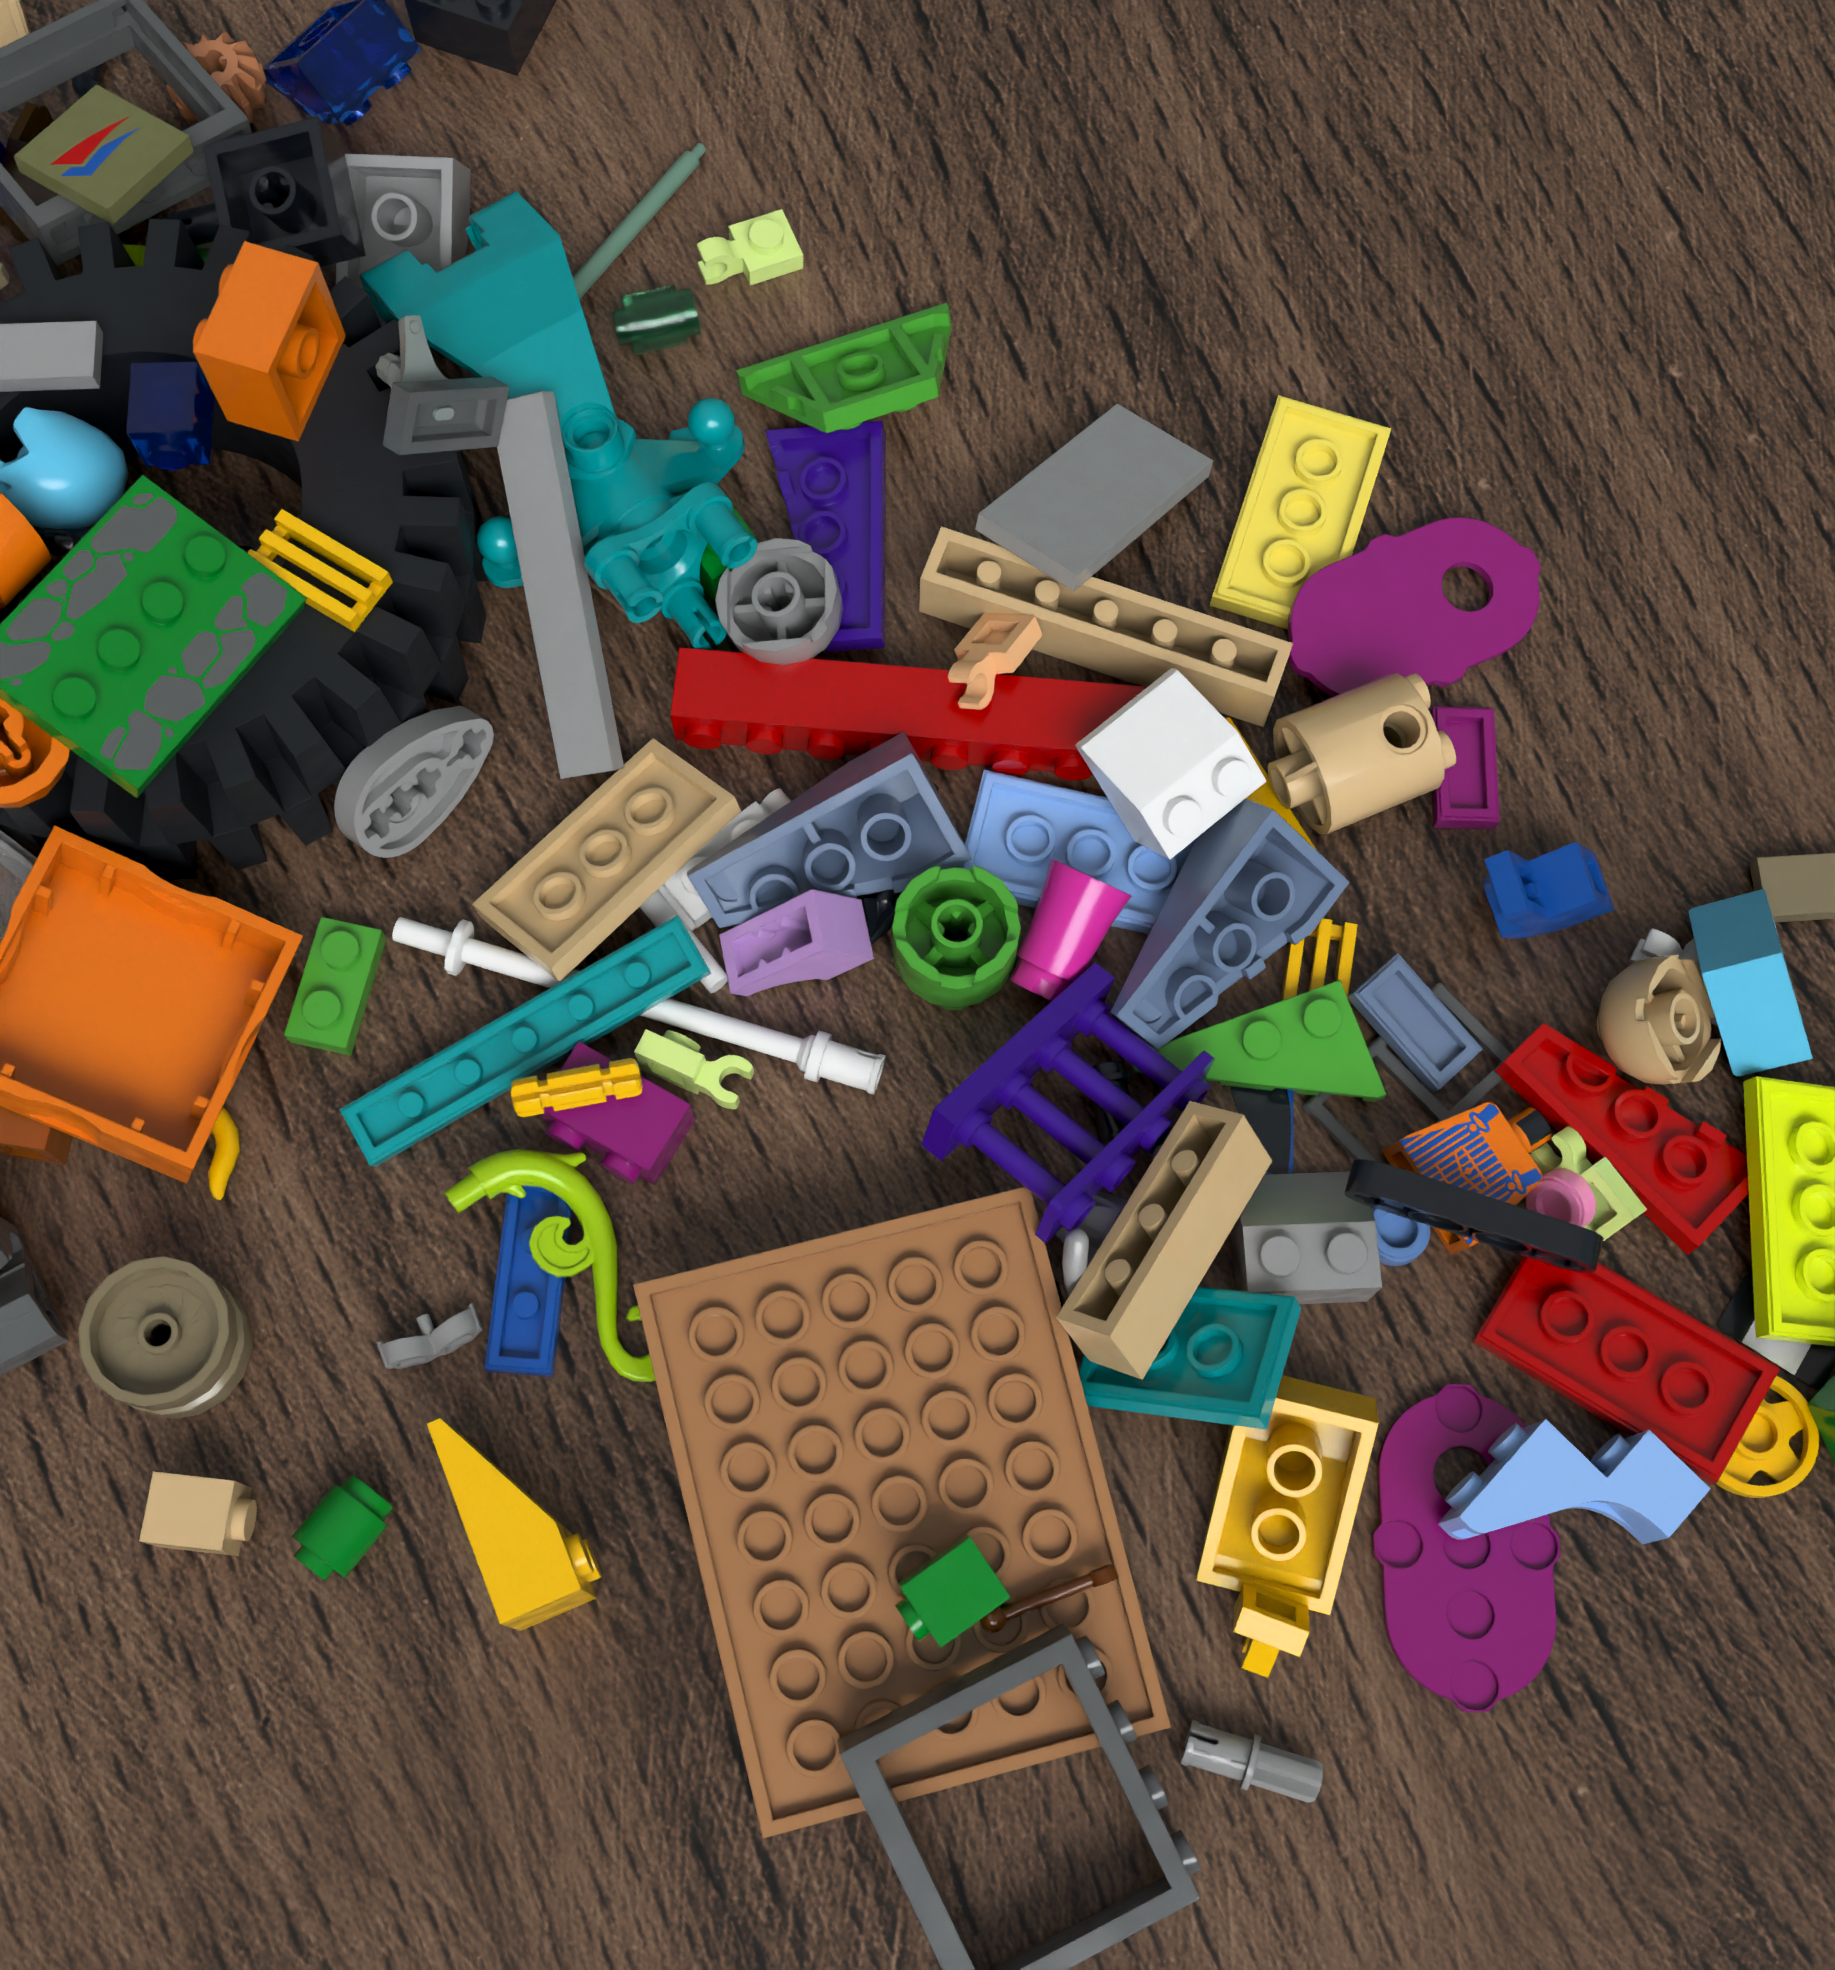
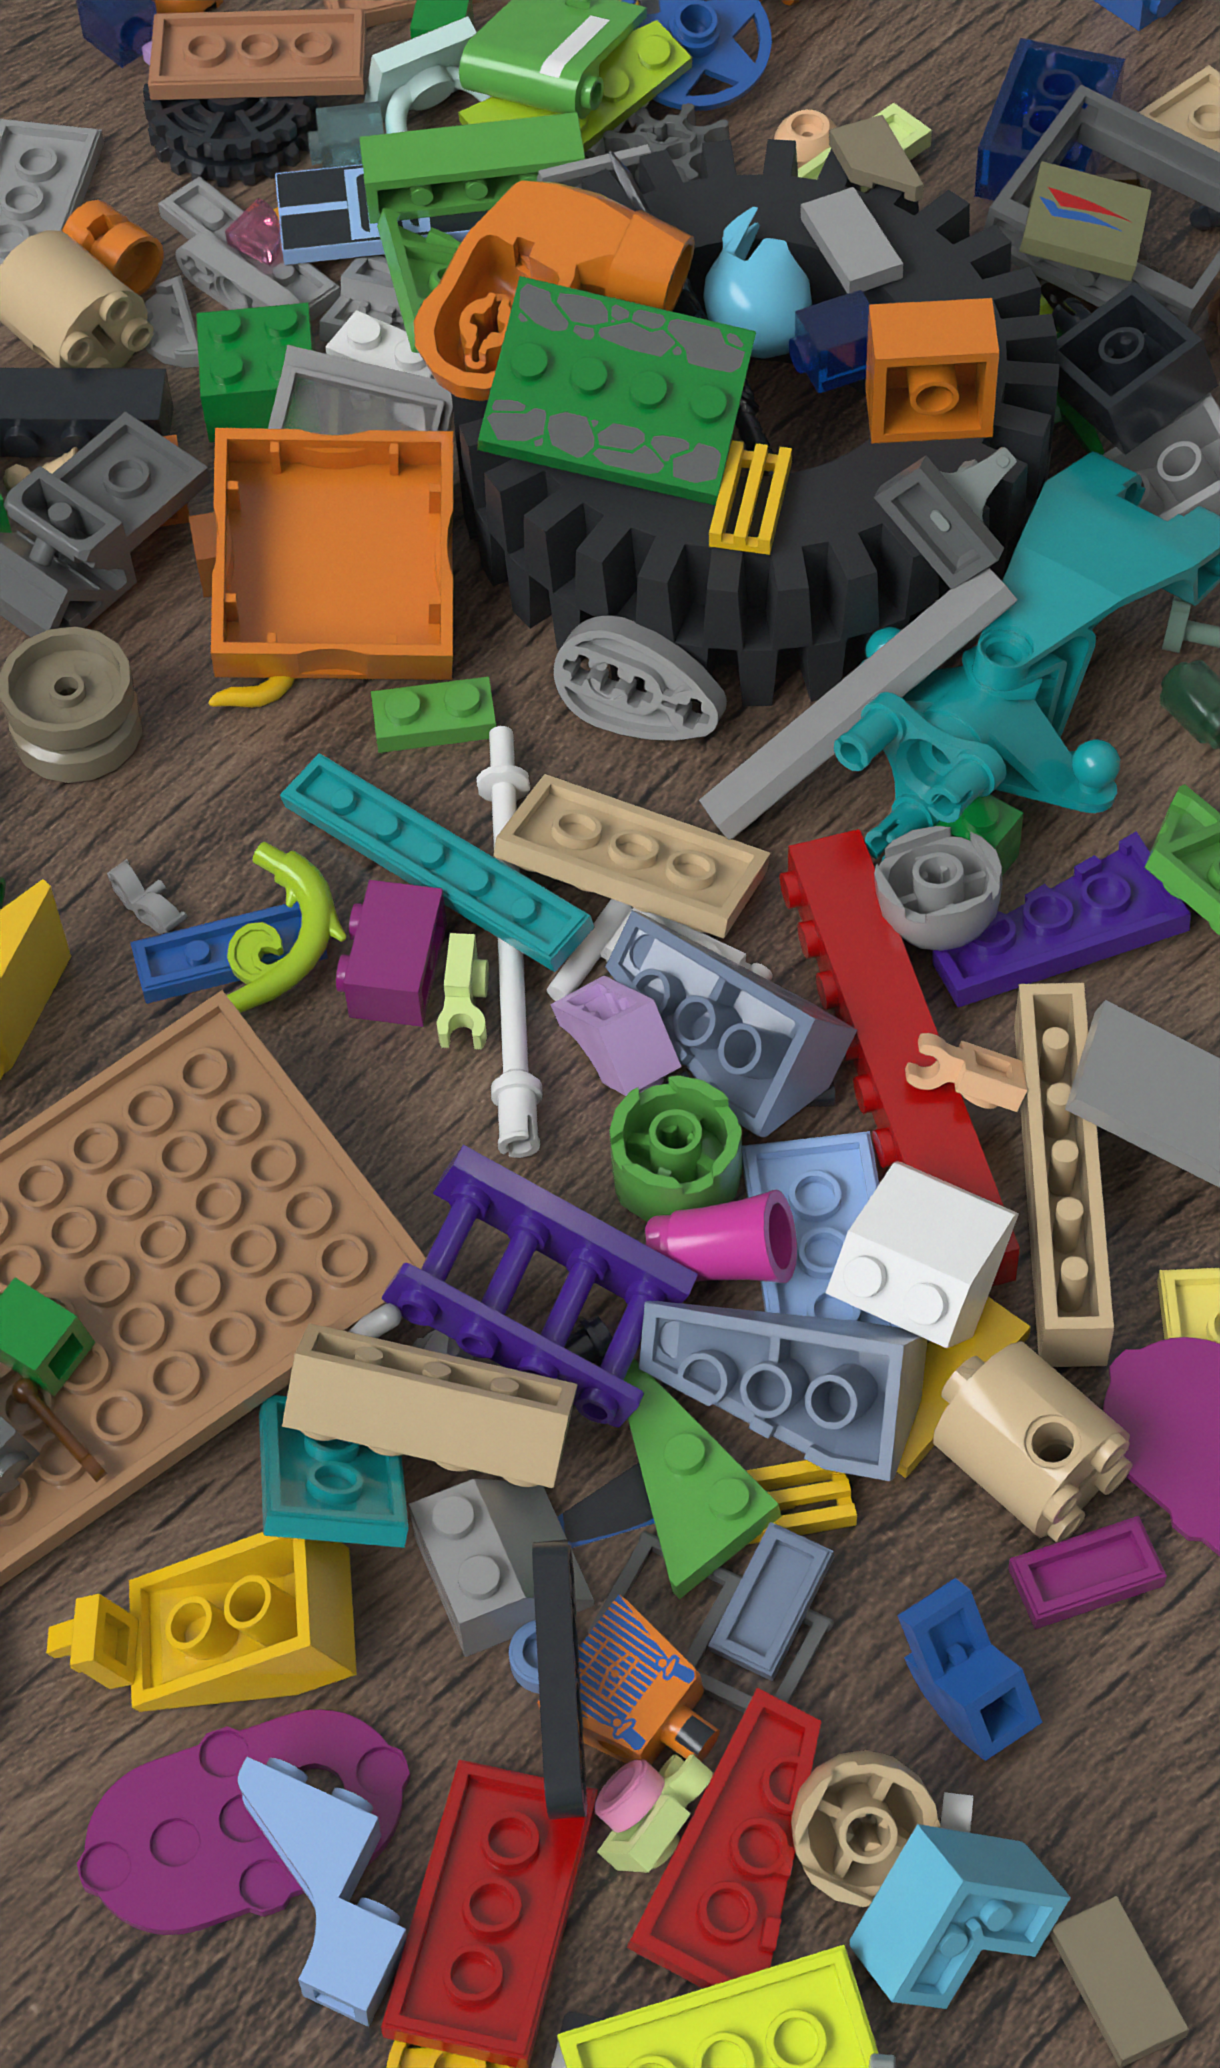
camera: 75 degrees right, 15 degrees down
yellow axle [511,1058,642,1117] -> none

